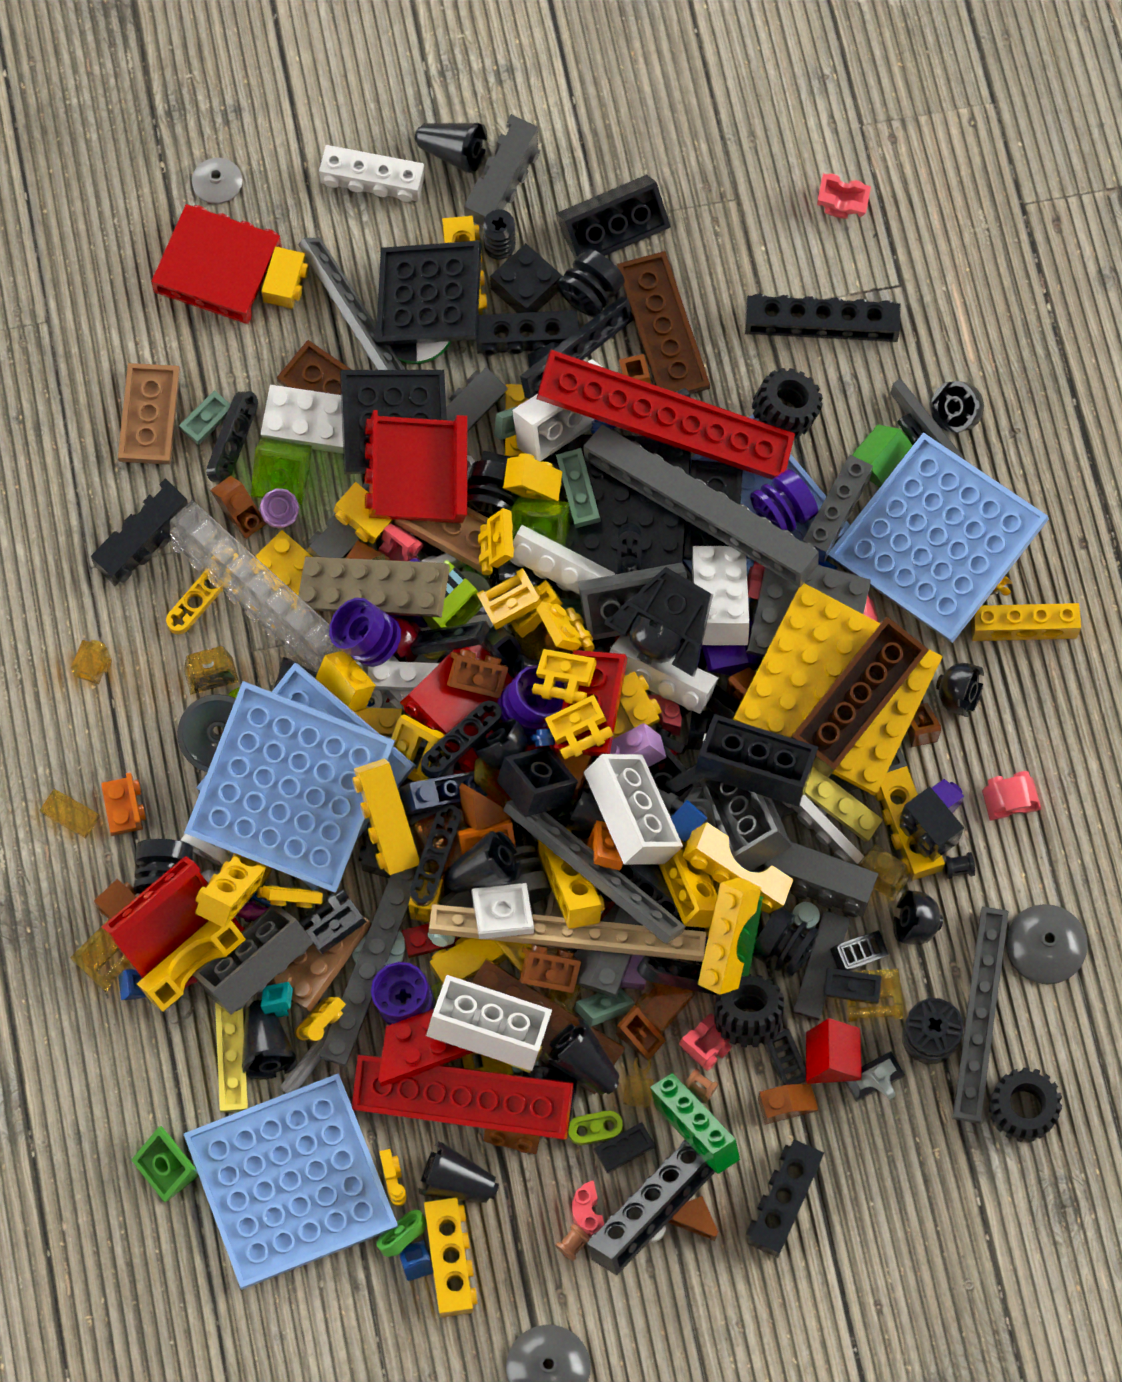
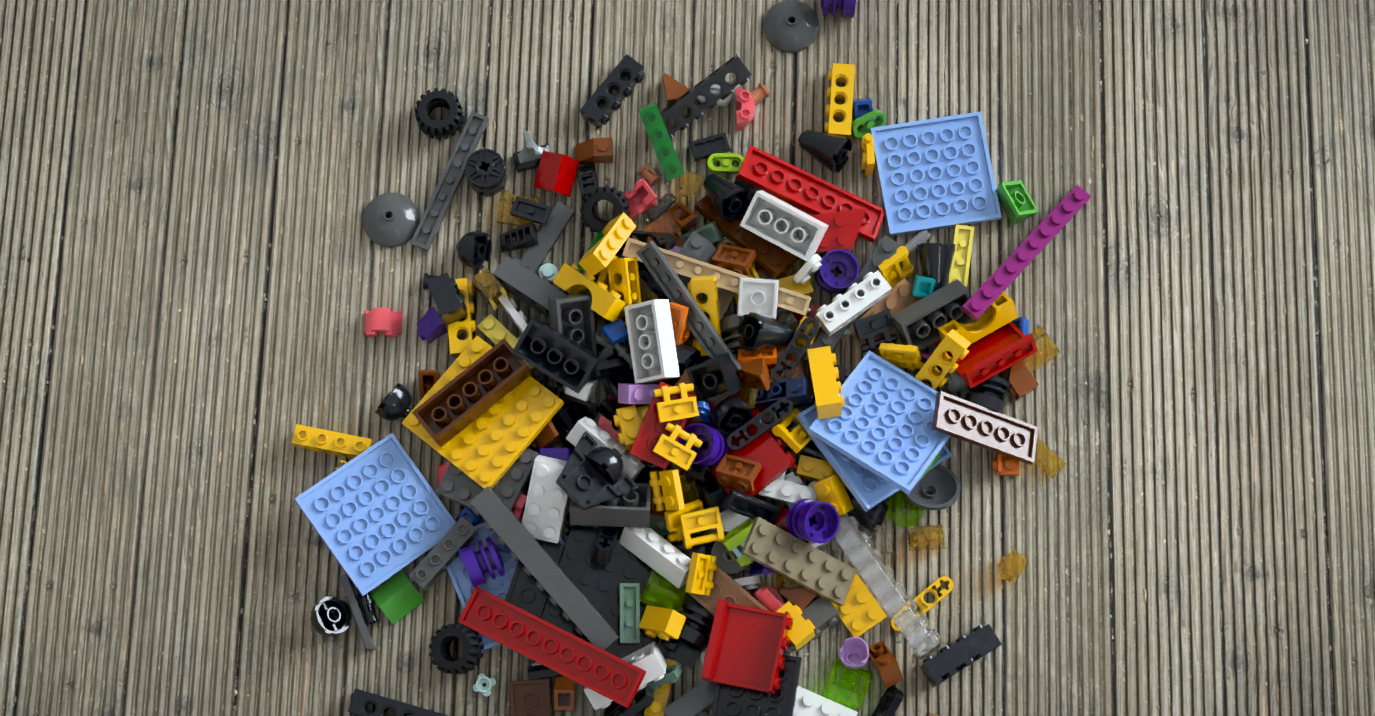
camera: 165 degrees left, 5 degrees up
black wheel [753,907,820,979] -> none
none -> light aqua plate [473,673,496,697]
none -> clear smoke plate [645,193,677,225]
none -> white plate [792,254,822,285]
none -> white brick [815,270,892,337]
none -> plate [932,391,1038,465]
none -> magenta plate [961,185,1091,322]

